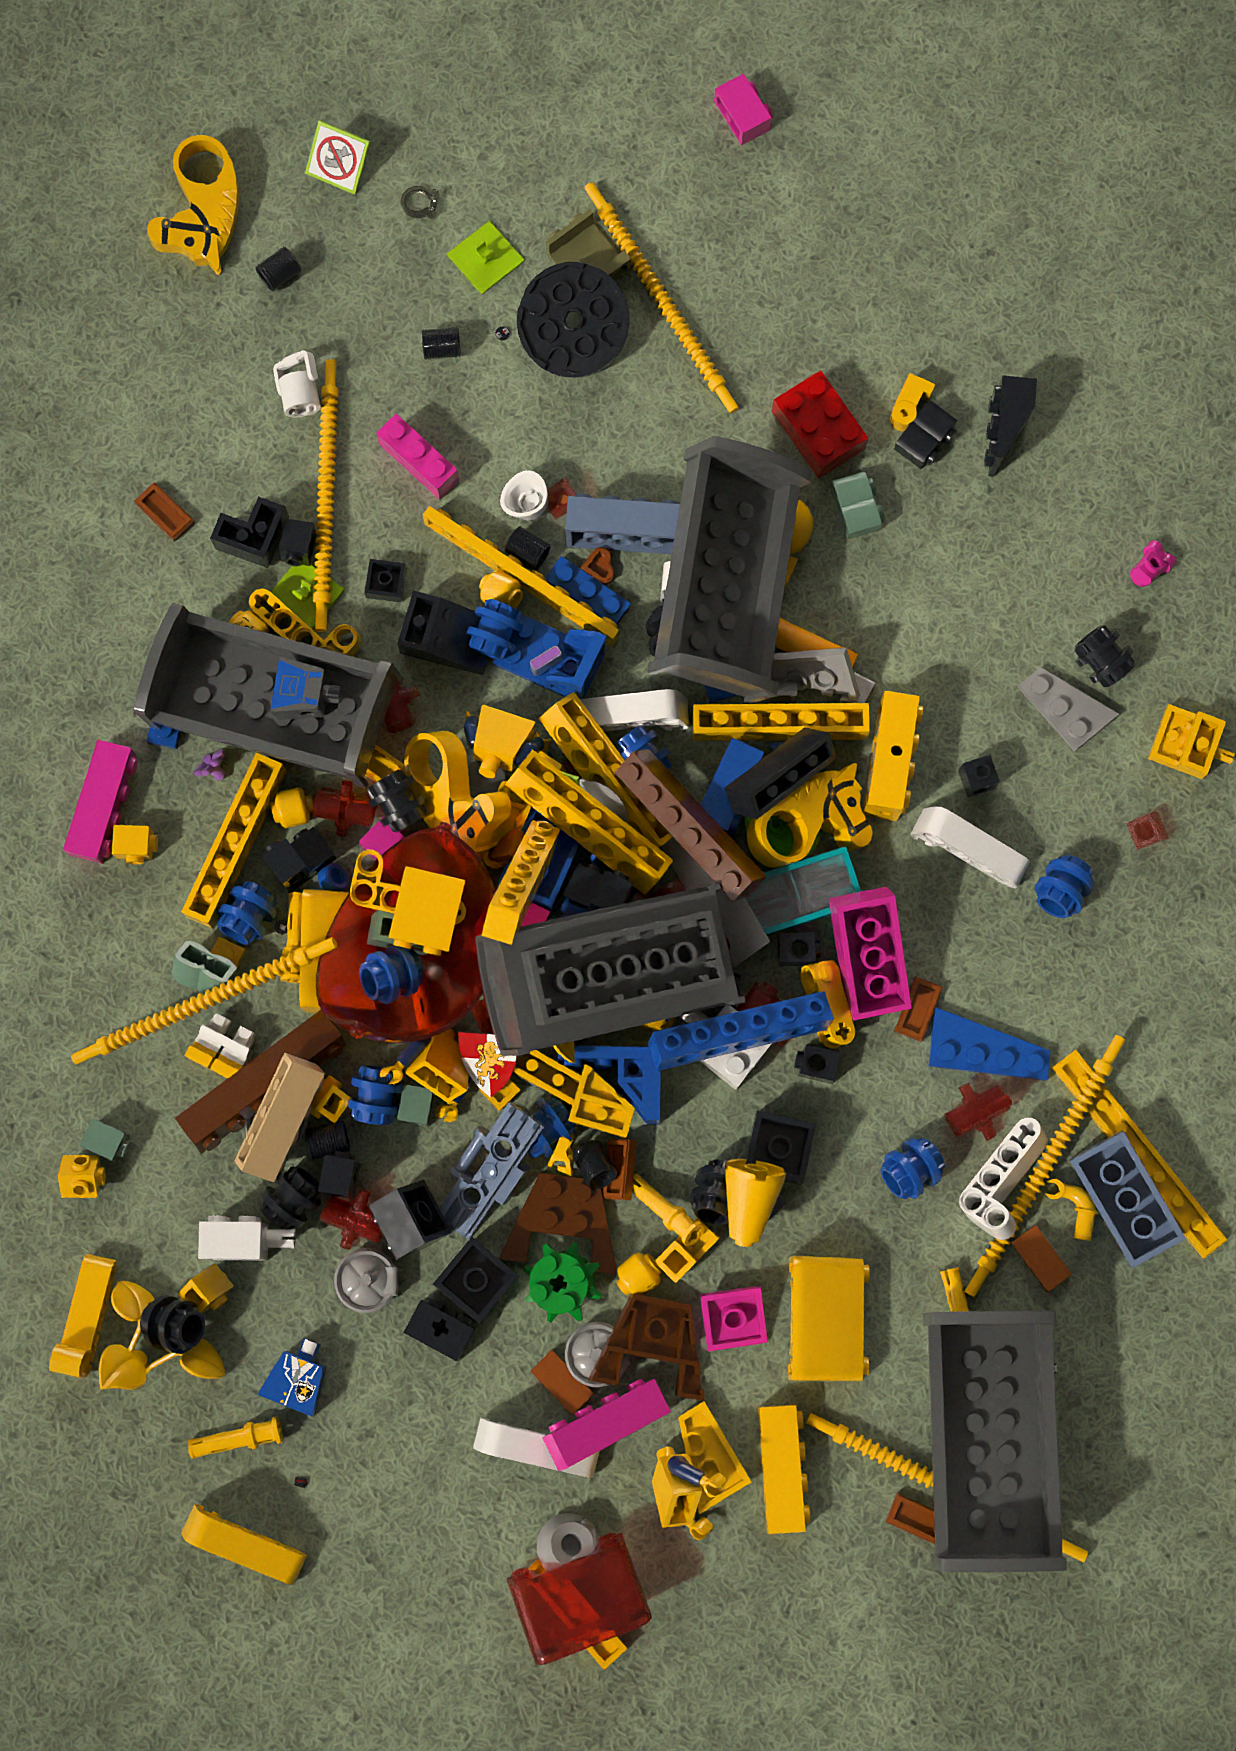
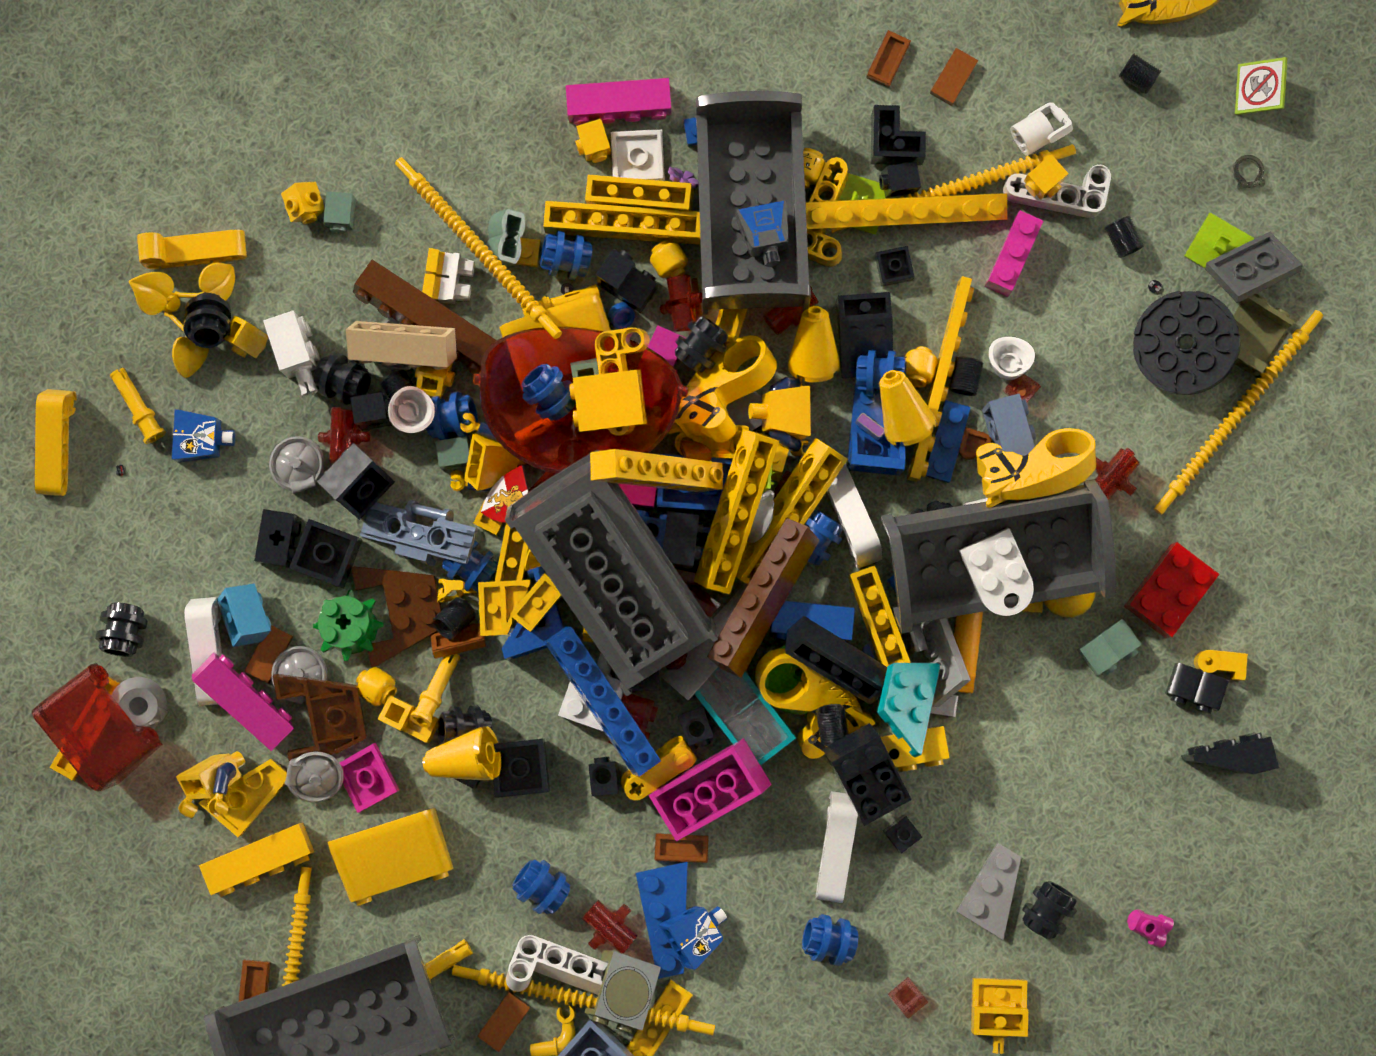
camera: 70 degrees right, 5 degrees up
none -> black piece [95,602,148,657]
none -> dark azure brick [217,583,271,647]
none -> light grey piece [284,752,344,803]
none -> white helmet [388,386,435,433]
none -> yellow plate [510,573,562,632]
none -> yellow brick [585,175,694,211]
none -> panel [585,950,661,1033]
none -> white tile [611,129,665,181]
none -> blue torso [658,906,727,970]
none -> yellow cone [788,306,840,382]
none -> yellow plate [805,193,1007,229]
none -> black piece [816,704,849,746]
none -> black slope [822,723,912,826]
none -> teal wing [877,663,940,757]
none -> yellow cone [879,370,937,446]
none -> dark orange tile [930,48,978,106]
none -> white plate [959,528,1034,616]
none -> yellow animal [976,428,1096,508]
none -> white beam [1003,165,1111,218]
none -> yellow brick [1024,154,1069,200]
none -> clear red pin [1094,448,1140,501]
none -> dark grey plate [1205,231,1303,303]

